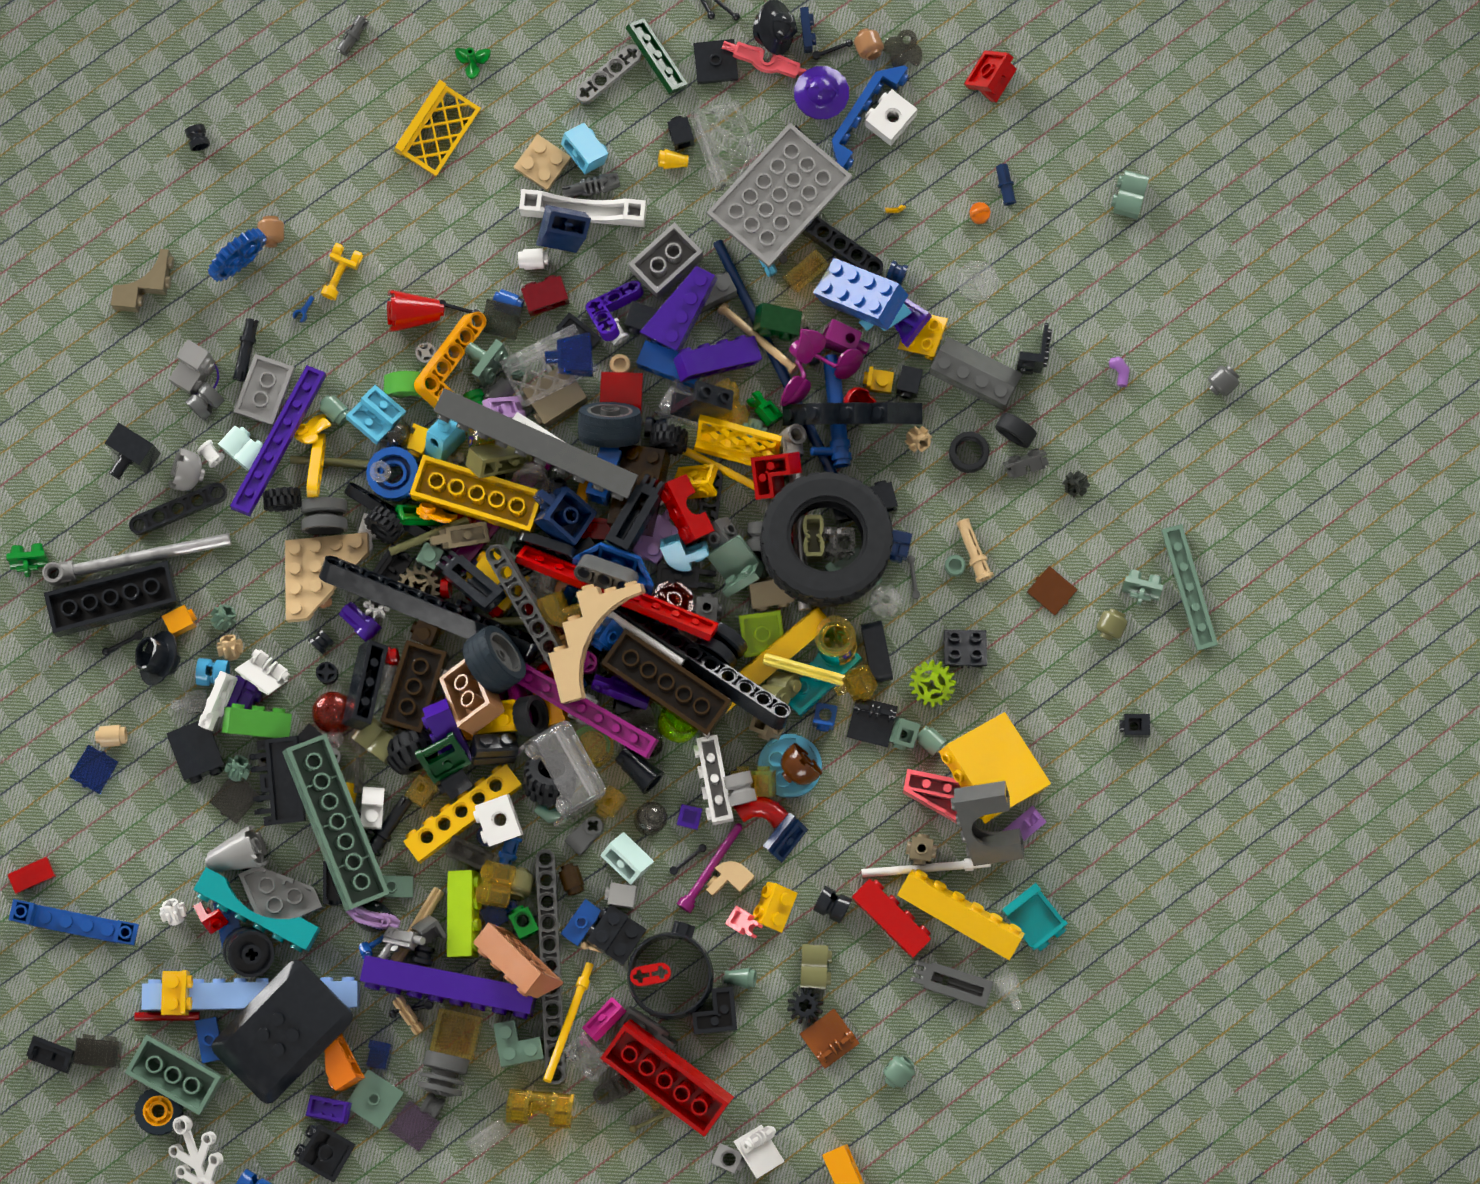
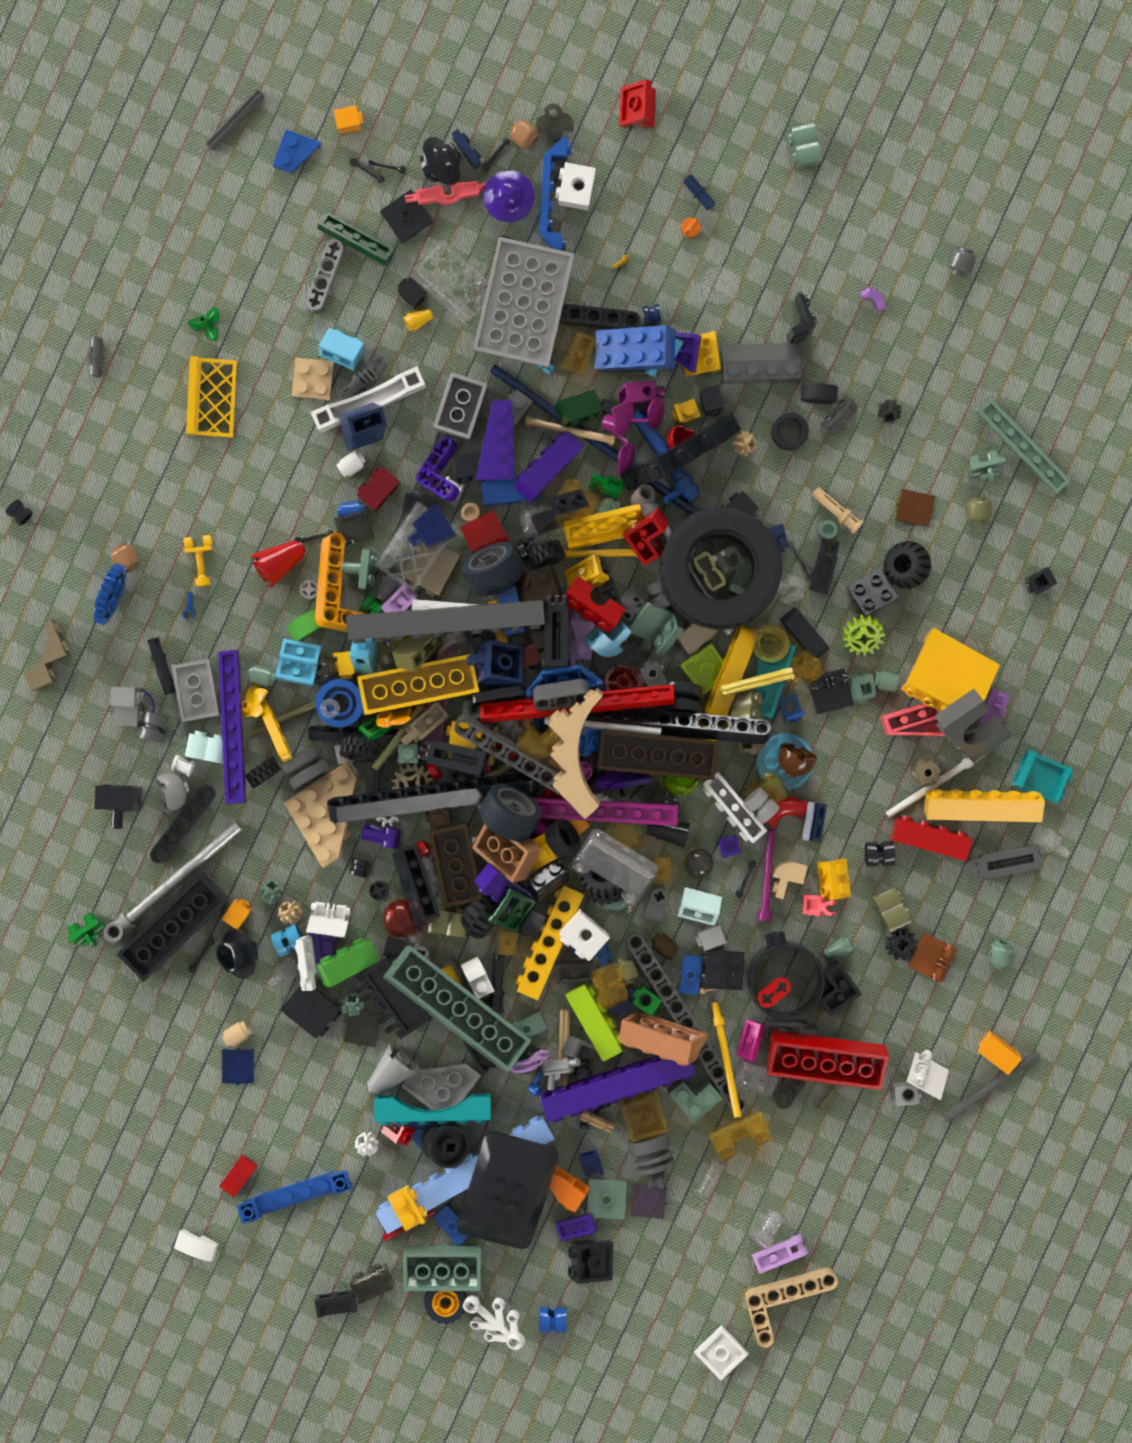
camera: 35 degrees left, 10 degrees up
none -> black hinge [808,538,840,594]
none -> black wheel [883,541,932,589]

